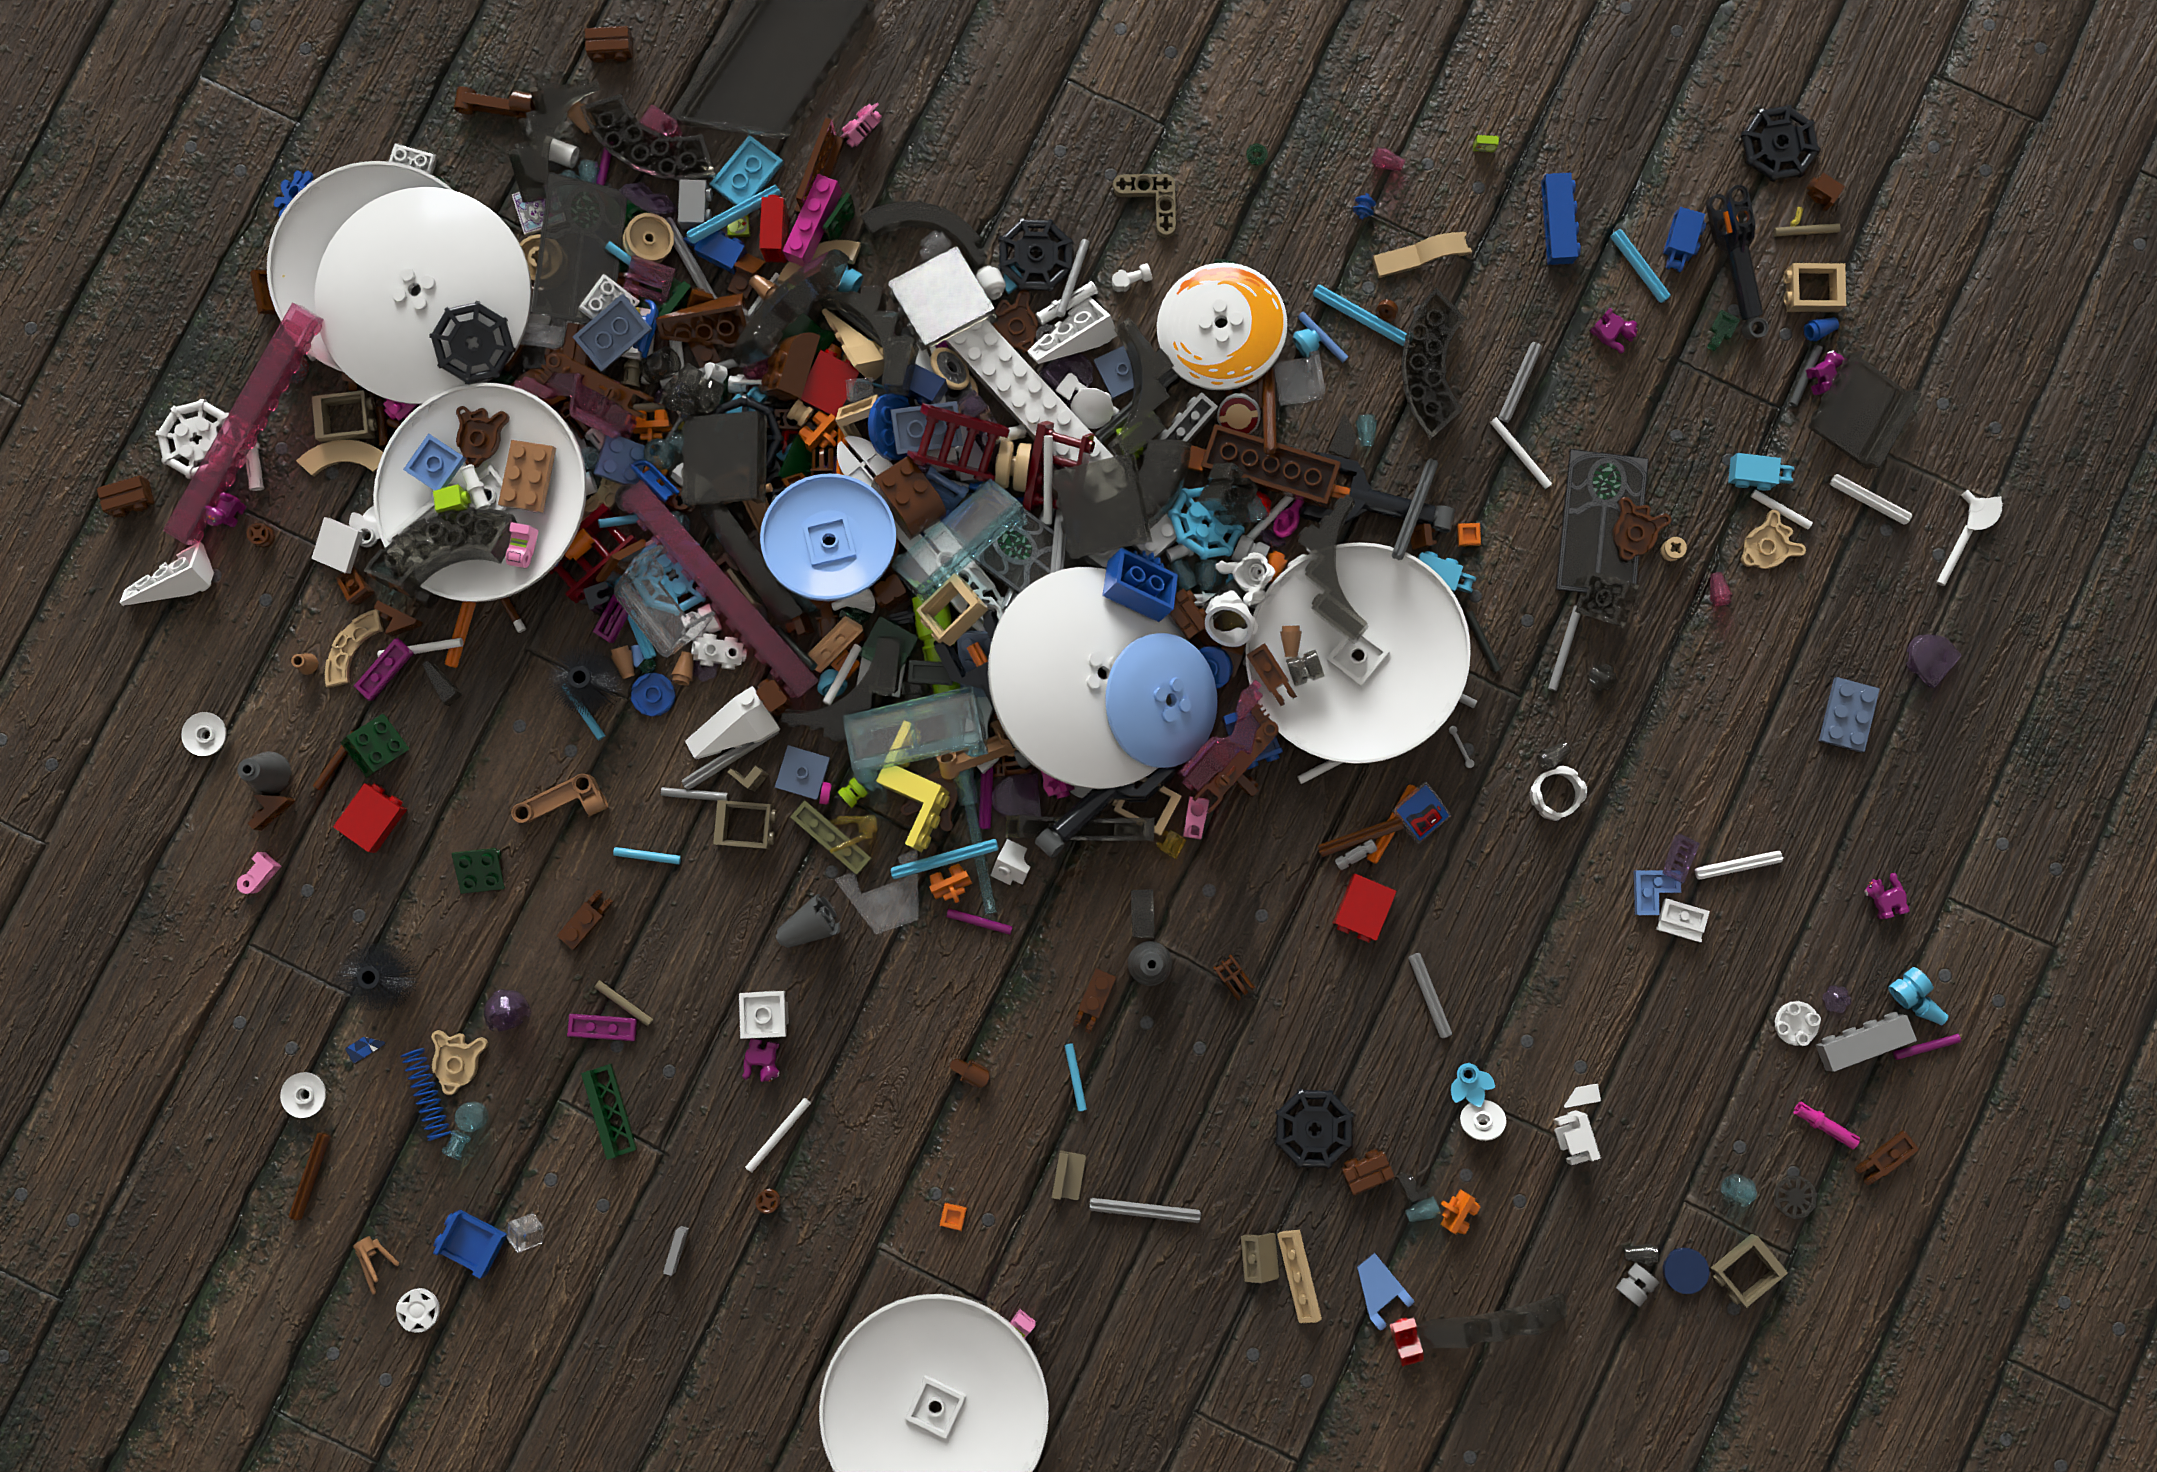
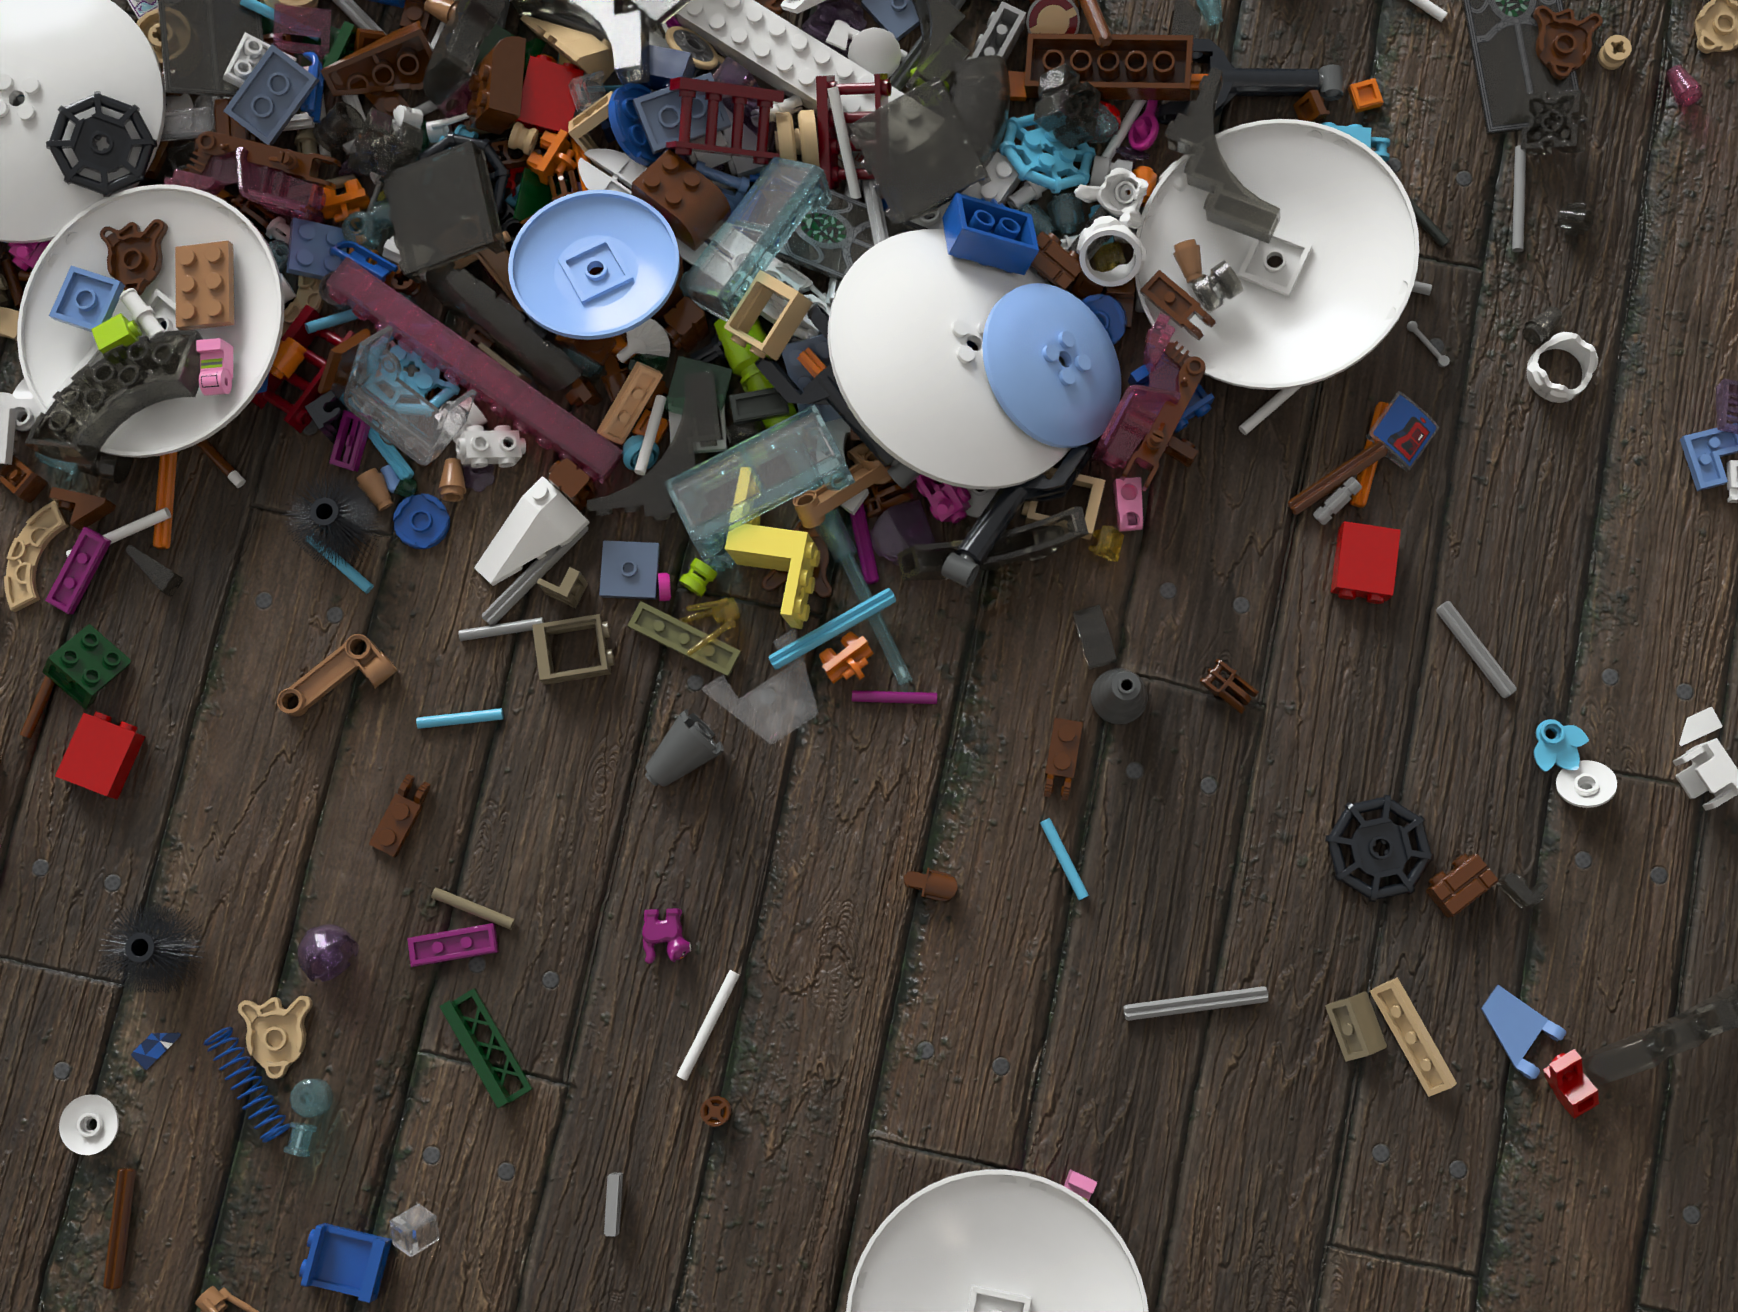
camera: 10 degrees left, 5 degrees down
dark green hinge [452,848,505,894] -> none
white panel [739,991,789,1039] -> none
pearl dark grey bar [772,625,817,671] -> none
orange tile [940,1203,967,1231] -> none
white brick [990,839,1030,885] -> none
dark tan panel [1052,1151,1086,1200] -> none
dark grey axle [1392,458,1439,560] -> none
clear light blue cone [1405,1196,1441,1223] -> none
orange hips [1440,1189,1480,1234] -> none

